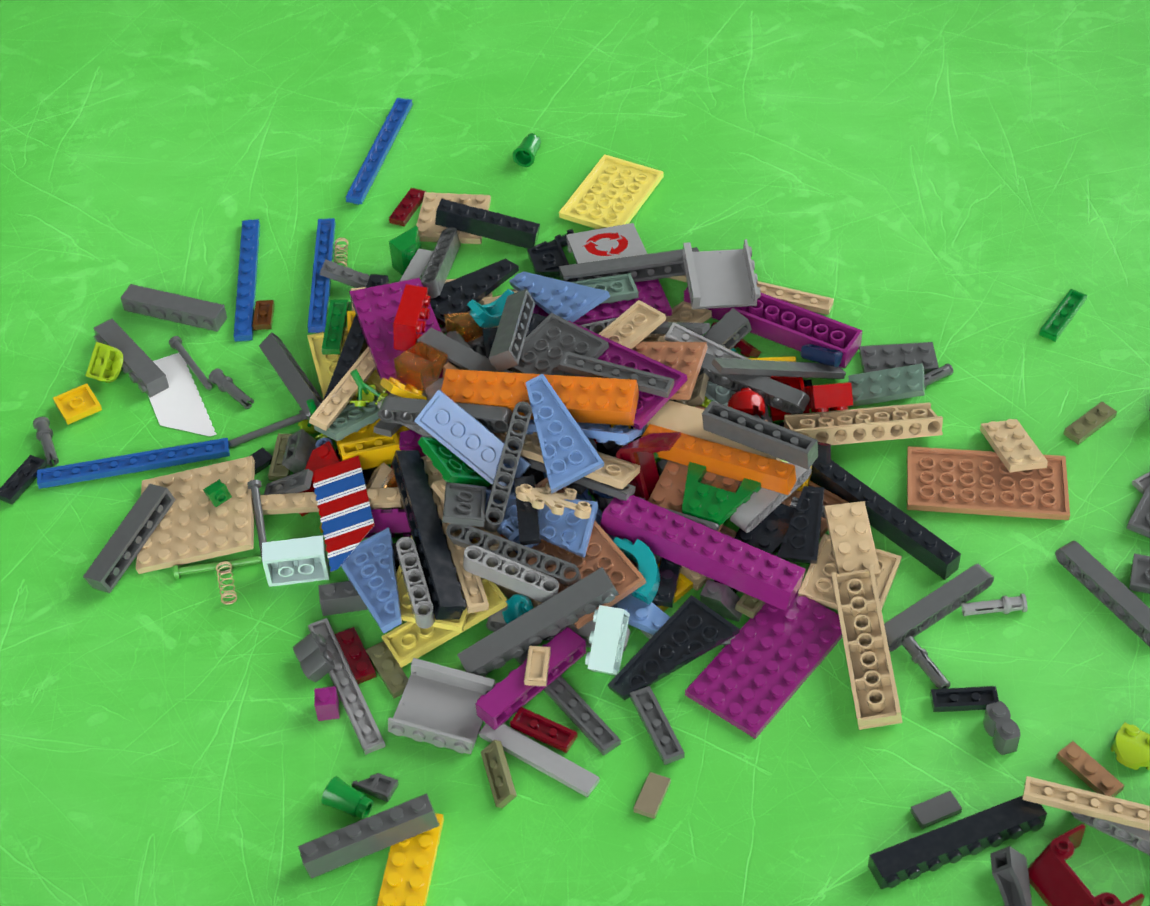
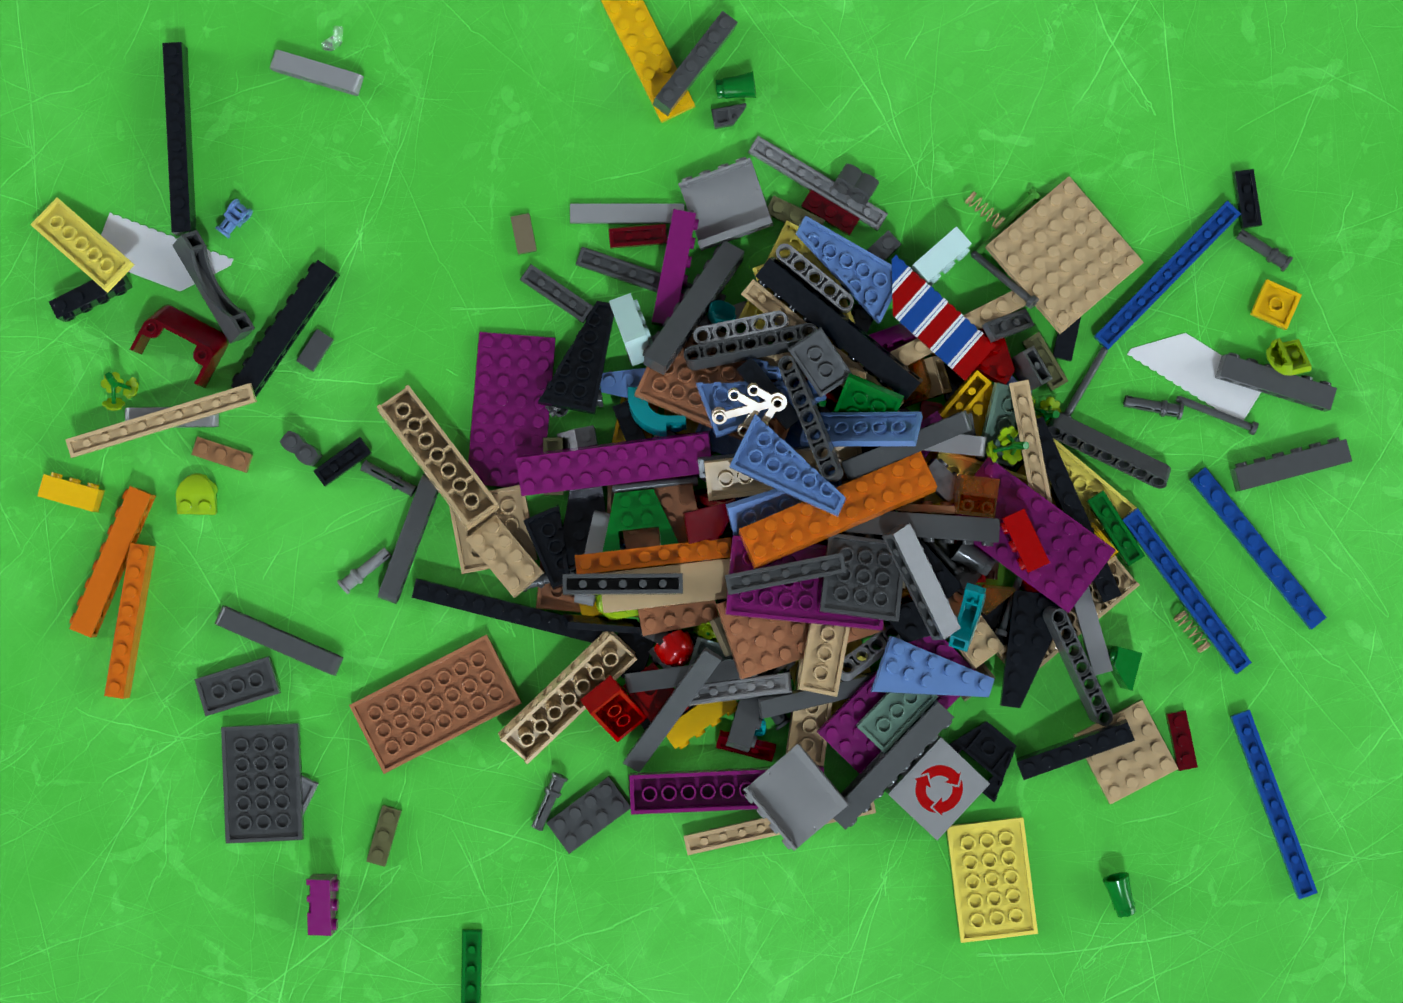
camera: 145 degrees right, 40 degrees up
dark grey brick [83,484,176,593] -> none
green bracket [203,479,232,508] -> none
reddish brown plate [253,300,275,330] -> none
magenta brick [314,686,340,721] -> none
dark grey plate [319,260,370,288] -> none
yellow plate [380,377,427,400] -> none
olive plate [481,740,517,808] -> none
tan tile [524,646,551,686] -> none
dark blue brick [801,344,843,367] -> none
sand green plate [849,363,925,407] -> none
tan plate [980,419,1048,472] -> none

